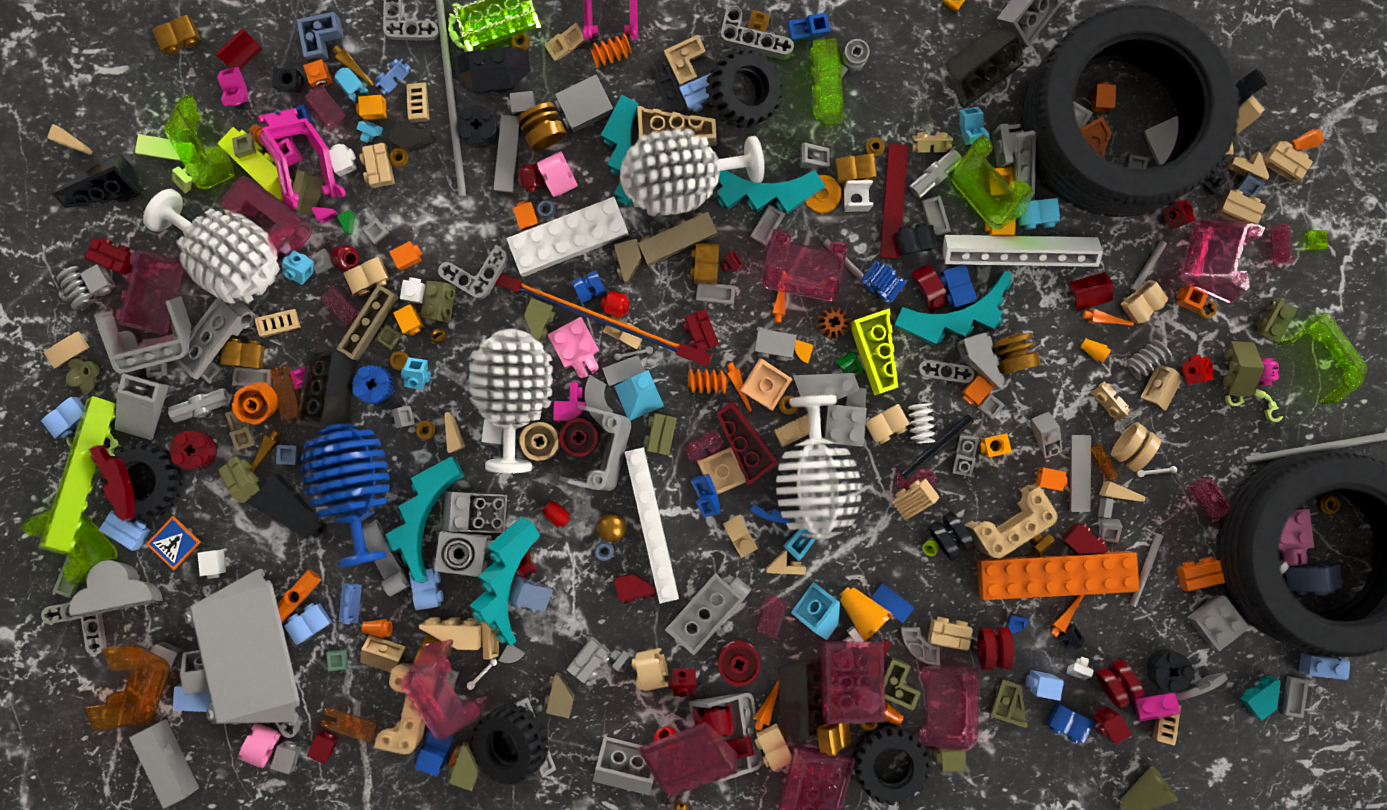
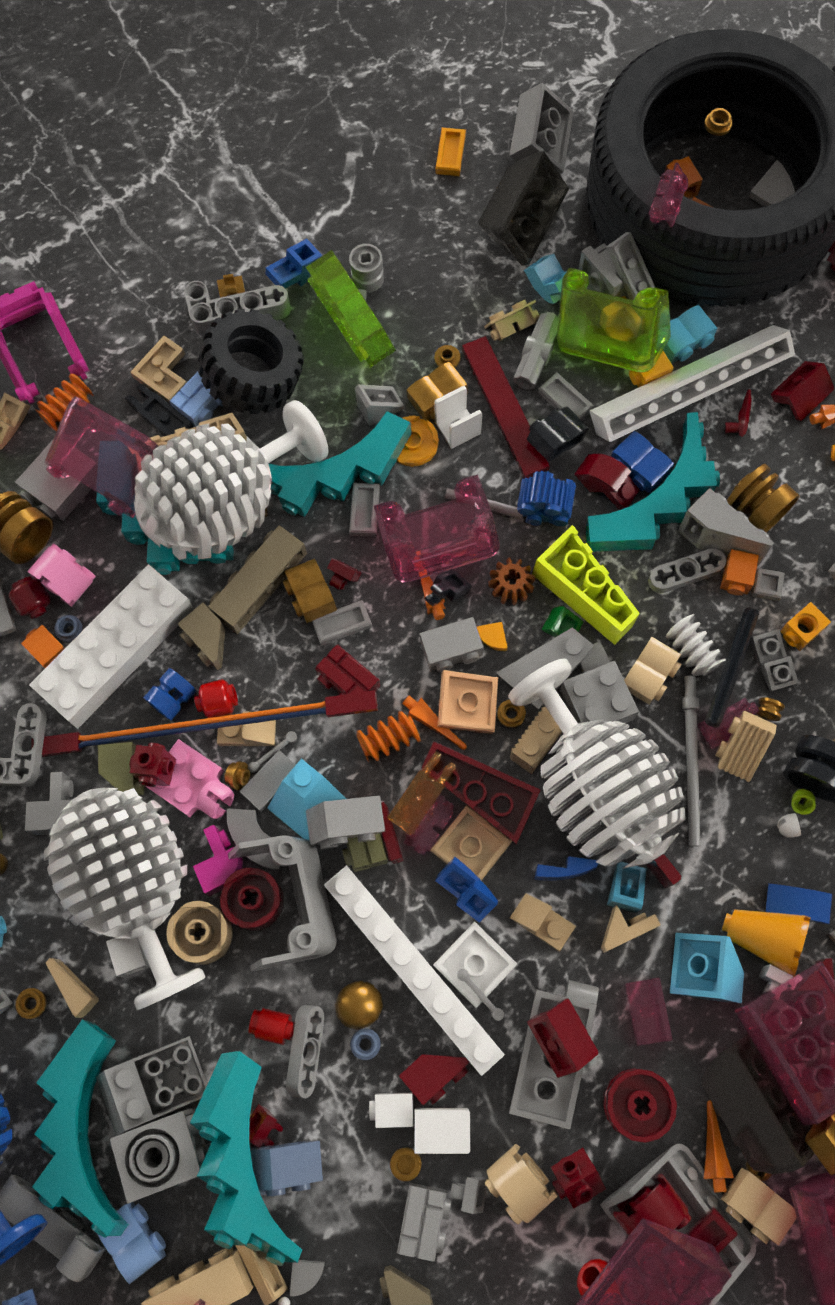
camera: 25 degrees left, 15 degrees down
none -> light grey brick [25,772,74,835]
none -> clear pink windscreen [44,397,158,519]
none -> dark red brick [129,743,176,787]
none -> pearl gold plate [225,761,250,790]
none -> light grey beam [286,1005,324,1099]
none -> light grey brick [306,796,385,849]
none -> white brick [369,1092,414,1128]
none -> dark red tile [381,802,404,864]
none -> clear orange hinge [387,752,456,835]
none -> pearl gold tile [390,1147,421,1181]
none -> white piece [415,1108,470,1154]
none -> black plate [424,569,472,606]
none -> white tile [433,921,517,1008]
none -> light grey hinge [457,969,504,1021]
none -> dark red panel [527,998,599,1078]
none -> dark red tile [647,854,682,889]
none -> clear pink hinge [648,163,688,227]
none -> light grey bar [682,676,700,847]
none -> pearl gold plate [704,108,732,136]
none -> dark red bar [725,389,752,437]
none -> pearl gold bush [755,697,785,721]
none -> white hinge [777,813,801,838]

